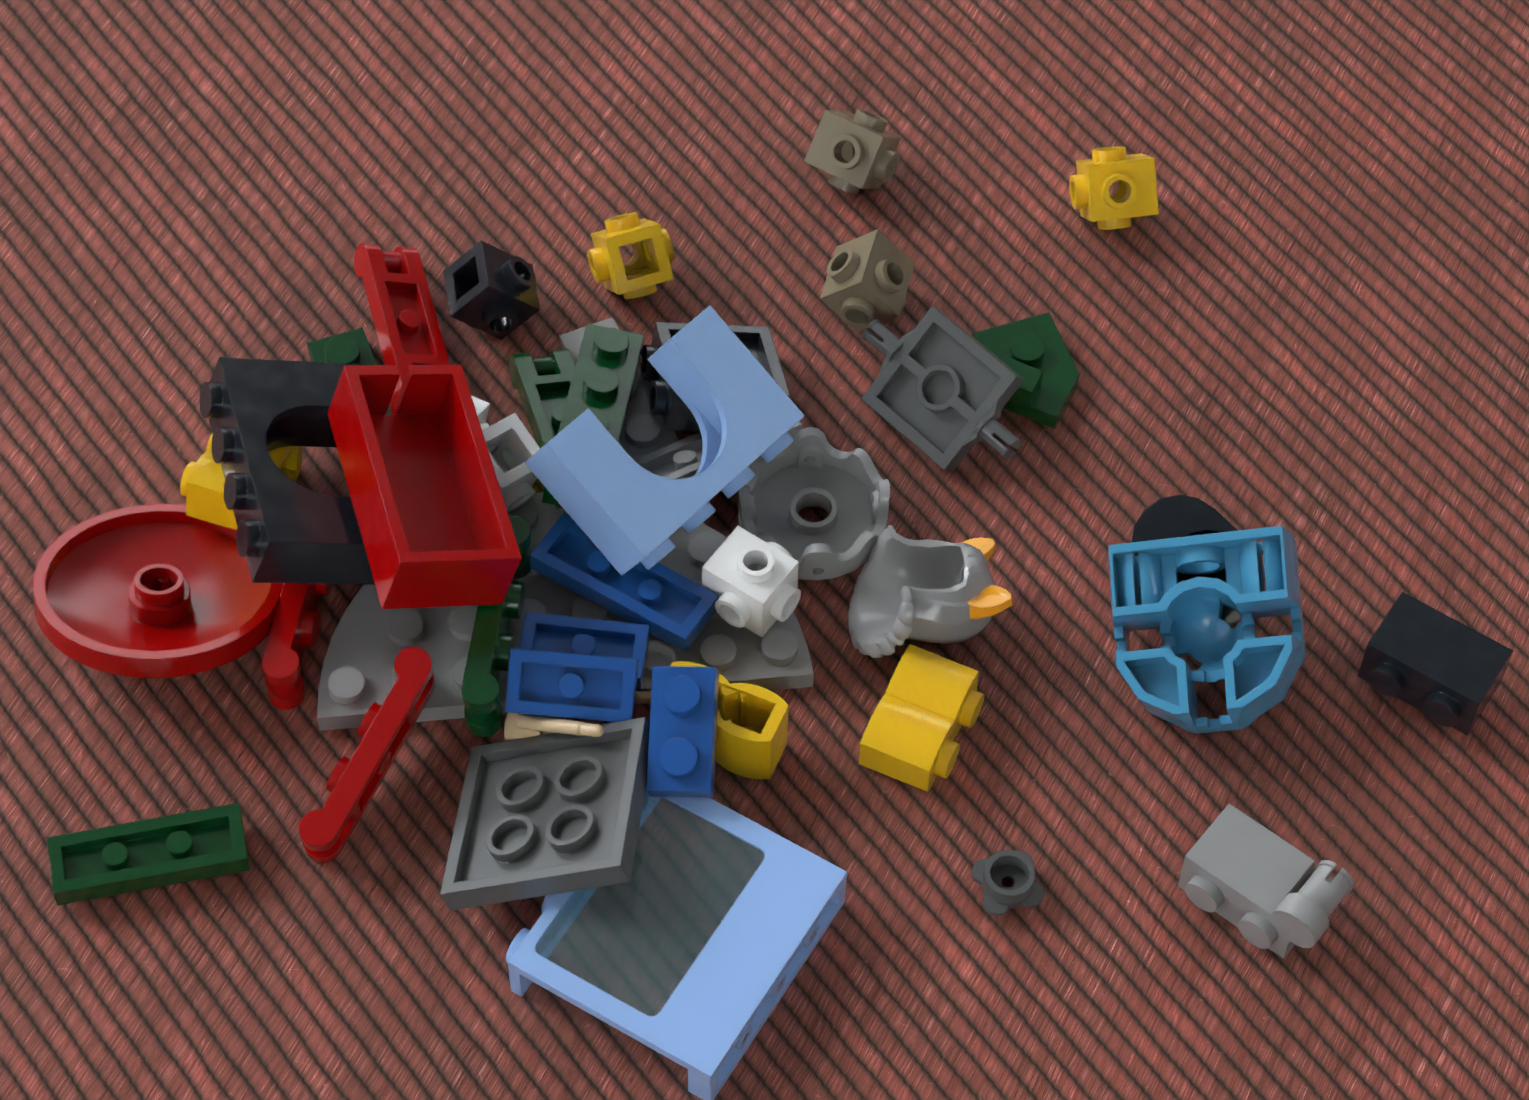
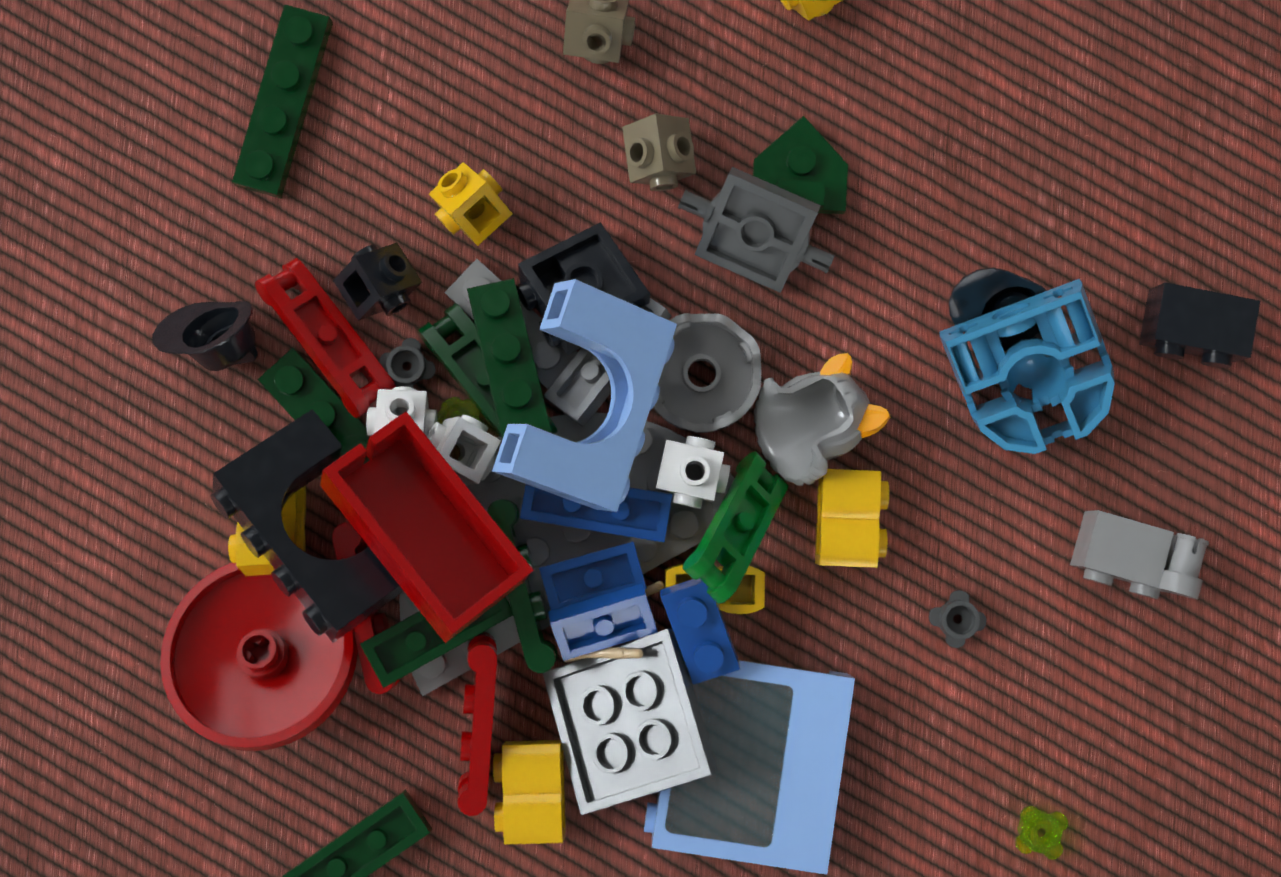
camera: 20 degrees left, 30 degrees up
none -> black piece [152,301,258,371]
none -> dark green plate [232,4,333,199]
none -> dark green plate [360,597,513,688]
none -> dark grey plate [379,338,436,388]
none -> yellow brick [493,740,566,845]
none -> green plate [683,451,788,604]

